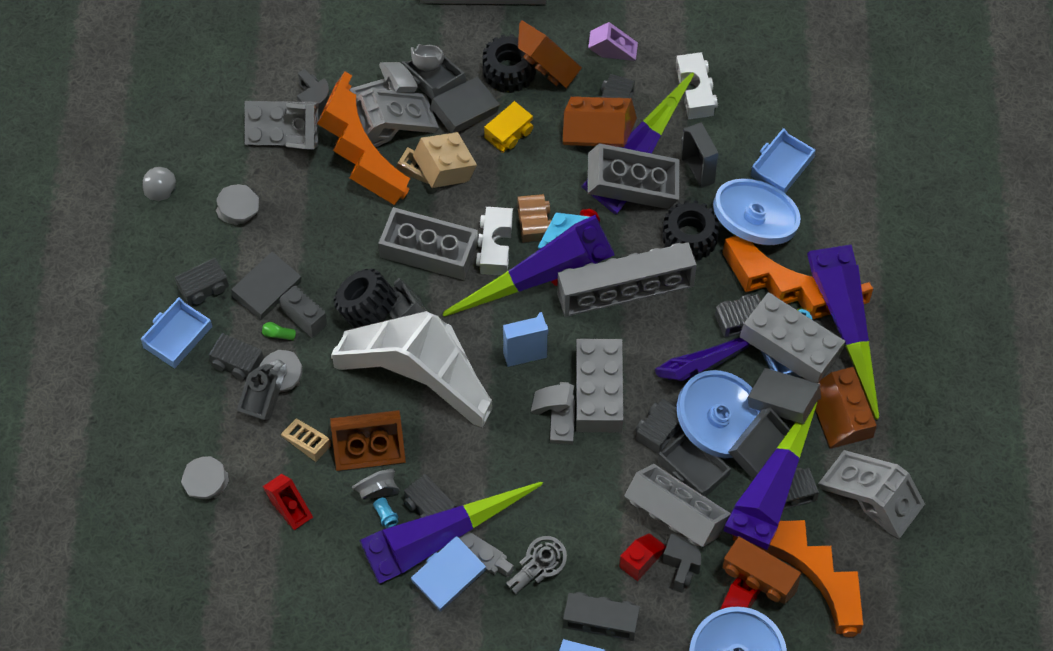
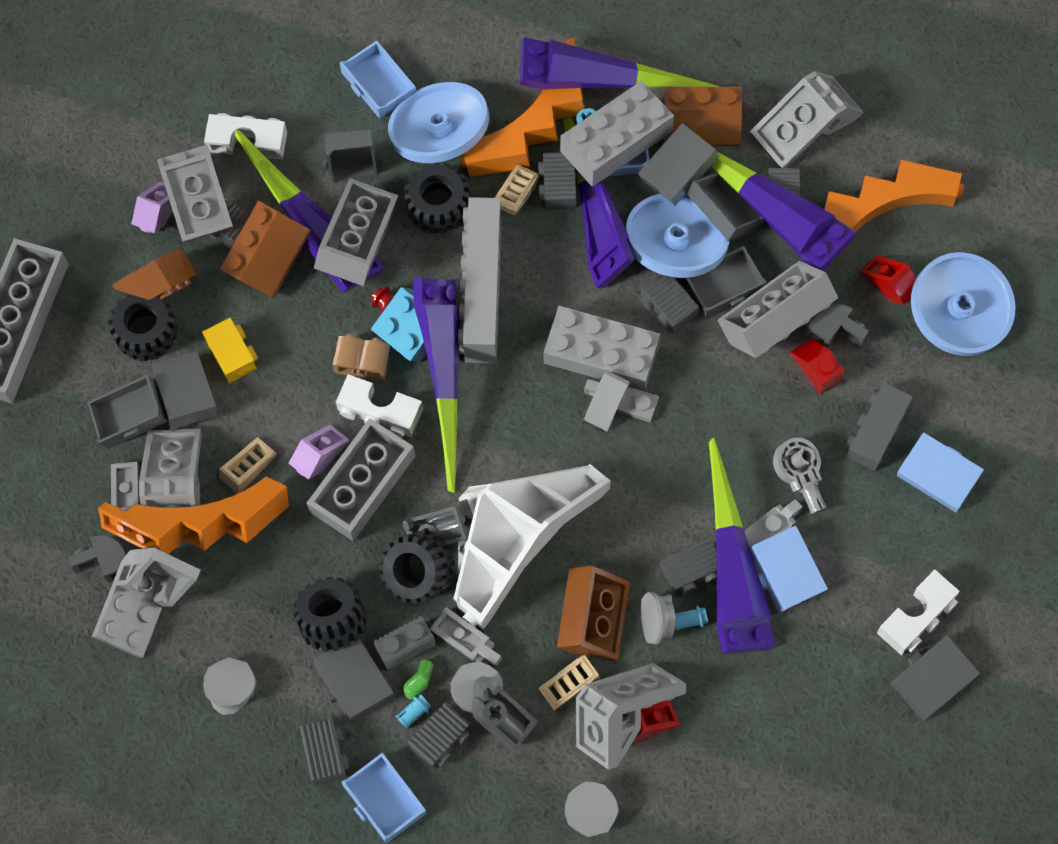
camera: 70 degrees left, 10 degrees up
light grey hair [142,167,176,201] -> none
light grey slope [379,62,418,92] -> none
light grey hair [411,44,444,71] -> none
tan brick [413,132,477,188] -> none
light blue container [503,312,548,367] -> none
dark orange slope [723,536,801,604] -> none
none -> light grey bracket [157,145,233,243]
none -> lavender slope [289,425,350,480]
none -> black tyre [293,577,367,652]
none -> medium azure pin [395,694,431,730]
none -> light grey hinge [430,607,502,668]
none -> tan slope [495,165,539,215]
none -> light grey bracket [576,663,686,770]

